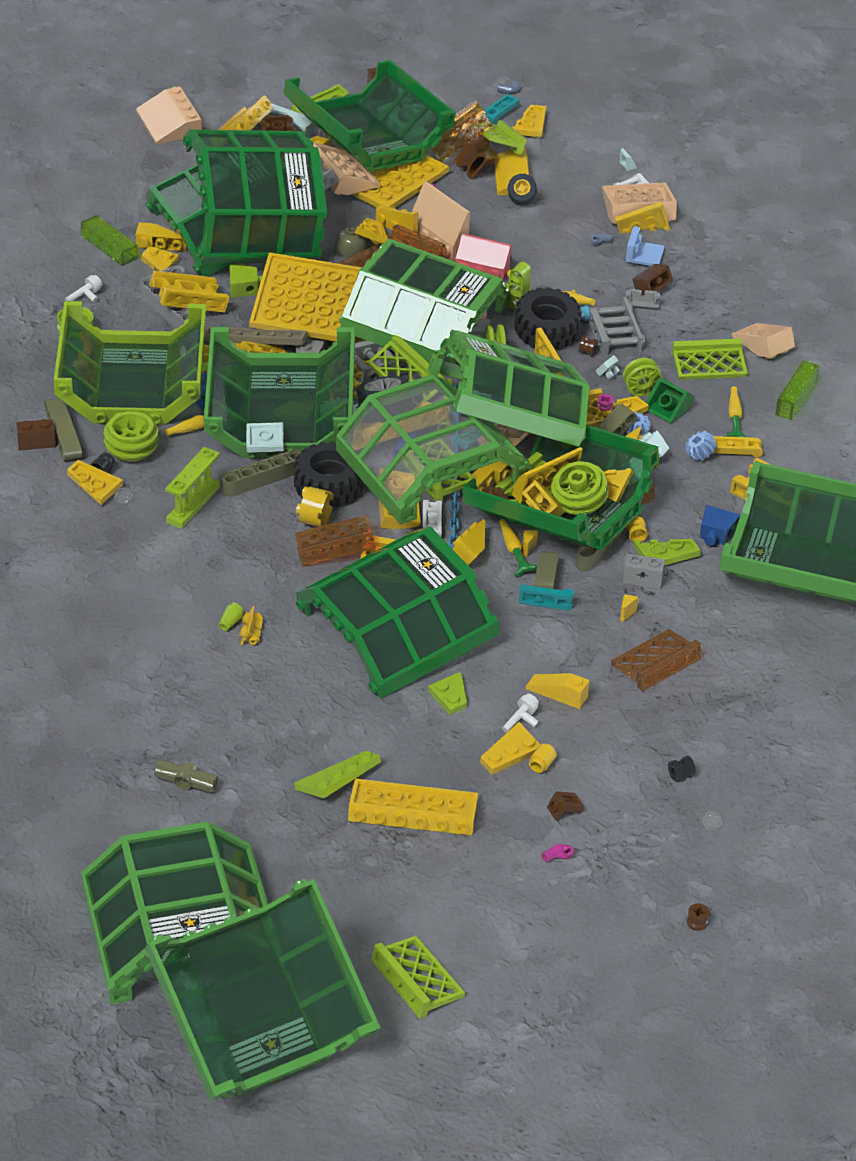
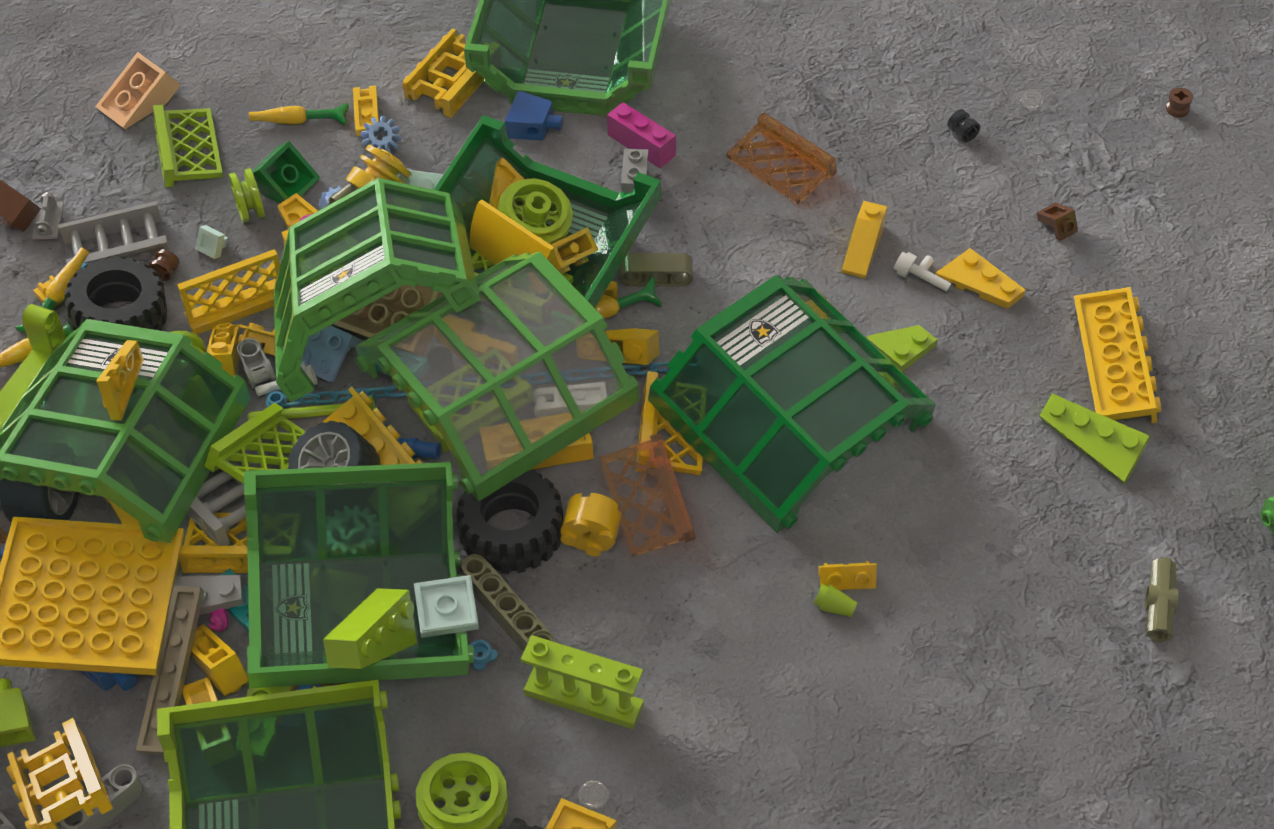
camera: 95 degrees left, 10 degrees up
yellow piece [165,402,235,436] -> none
teal plate [519,584,574,611] -> none
yellow brick [529,743,557,773] -> none
dark pink arm [541,844,574,862] -> none
yellow slope [620,595,638,622] -> none
lime wing [633,539,701,565] -> none
clear neon green brick [775,360,819,420] -> none
none -> yellow wing [96,340,144,420]
none -> lime wedge [323,588,417,669]
none -> yellow wheel [345,144,412,205]
none -> dark azure plate [470,639,497,671]
none -> dark pink brick [607,102,676,168]

